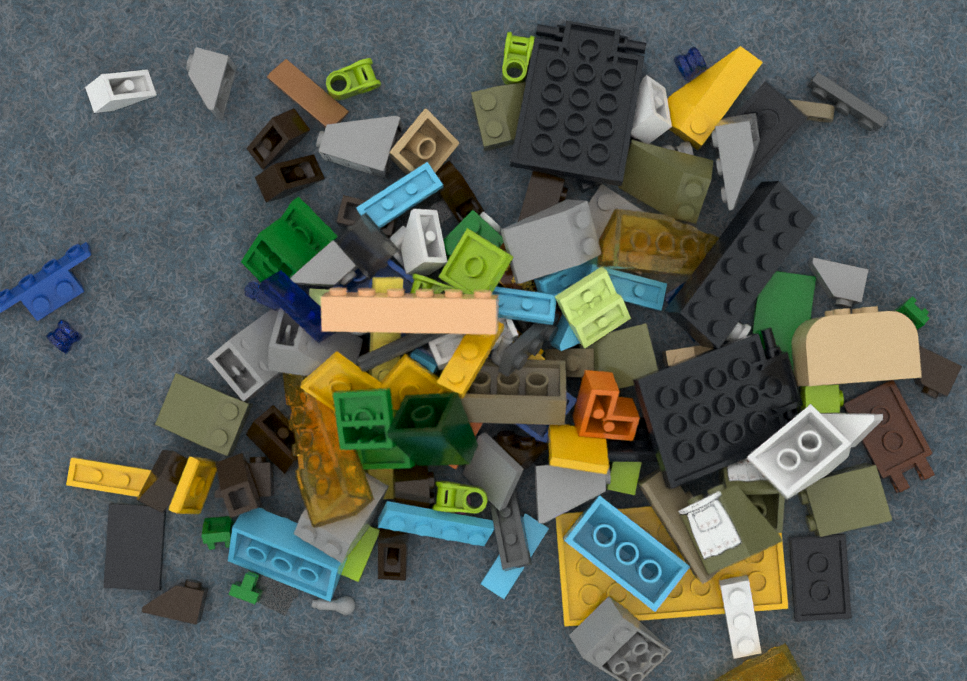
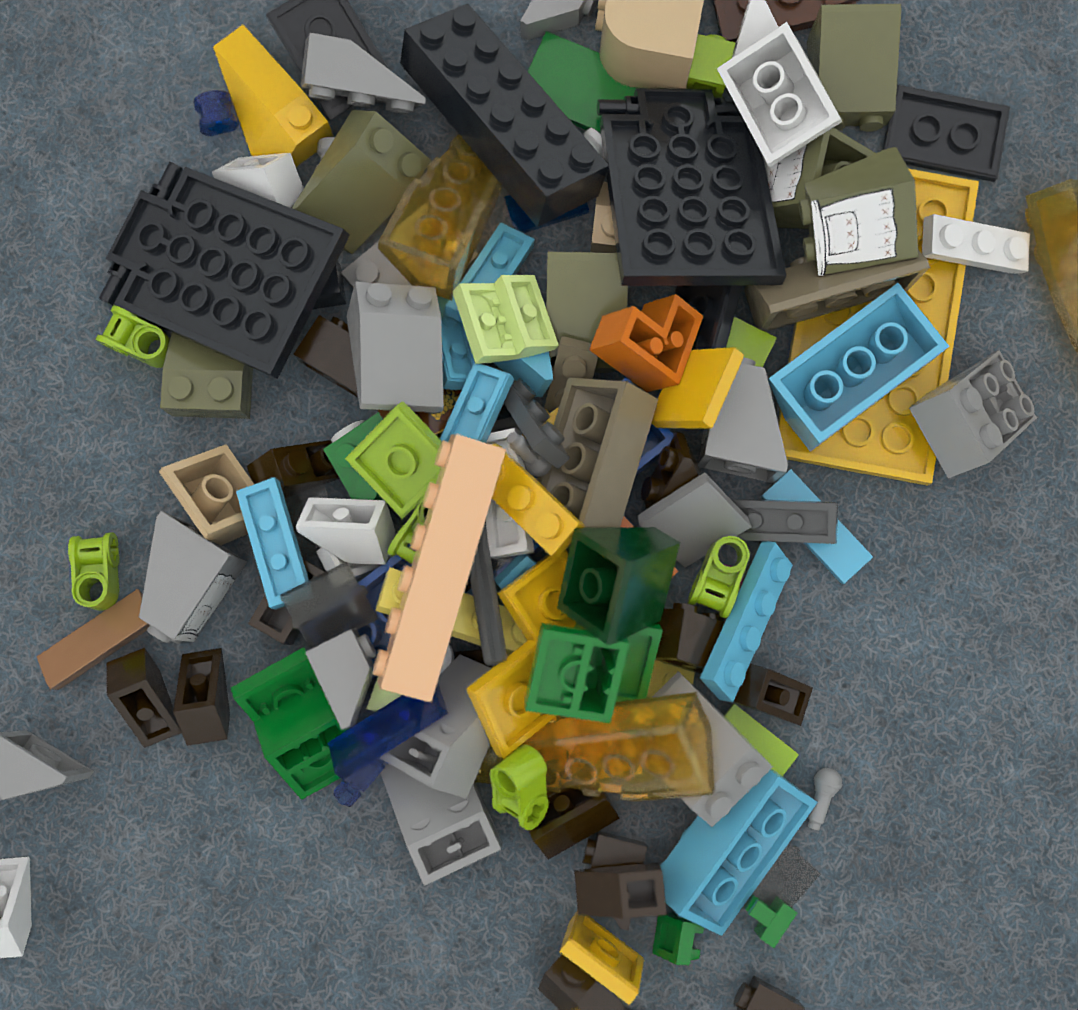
camera: 75 degrees left, 5 degrees down
olive slope [155,373,253,456] -> none
none -> lime piece [490,744,549,831]

